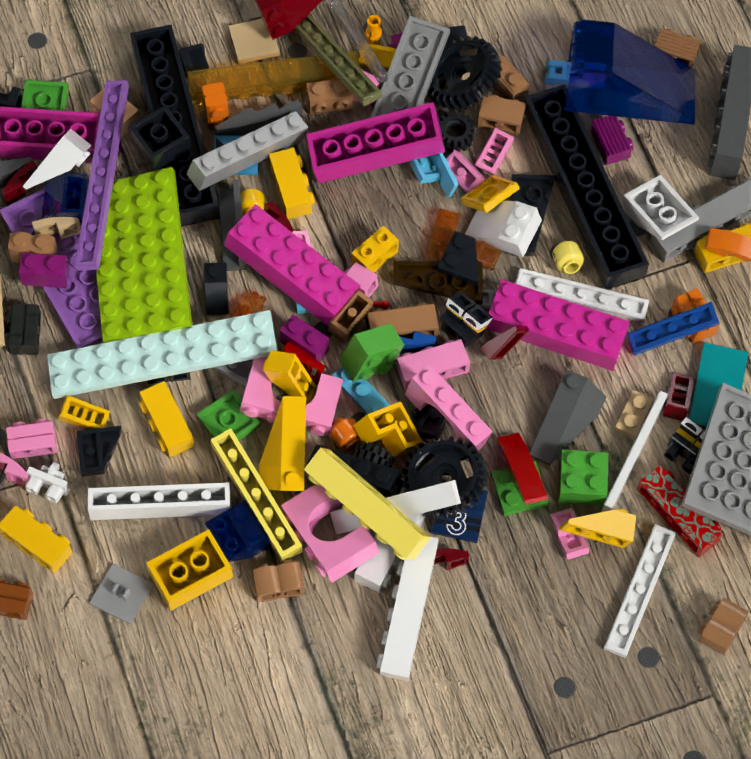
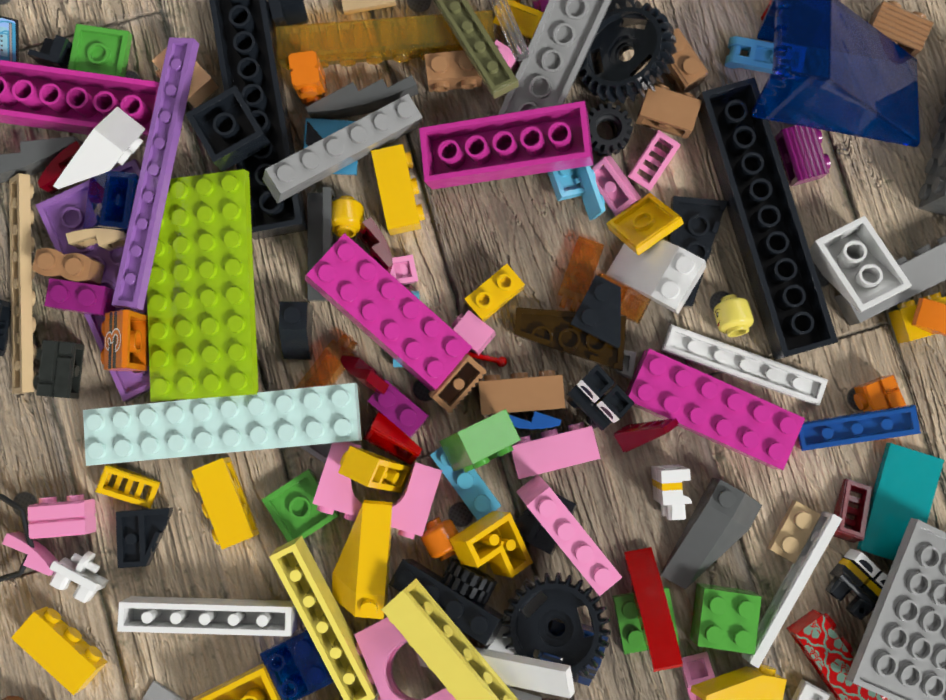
camera: 10 degrees right, 20 degrees up
none -> orange slope [101,310,148,371]
none -> dark red slope [340,355,389,395]
none -> white hips [651,464,692,520]

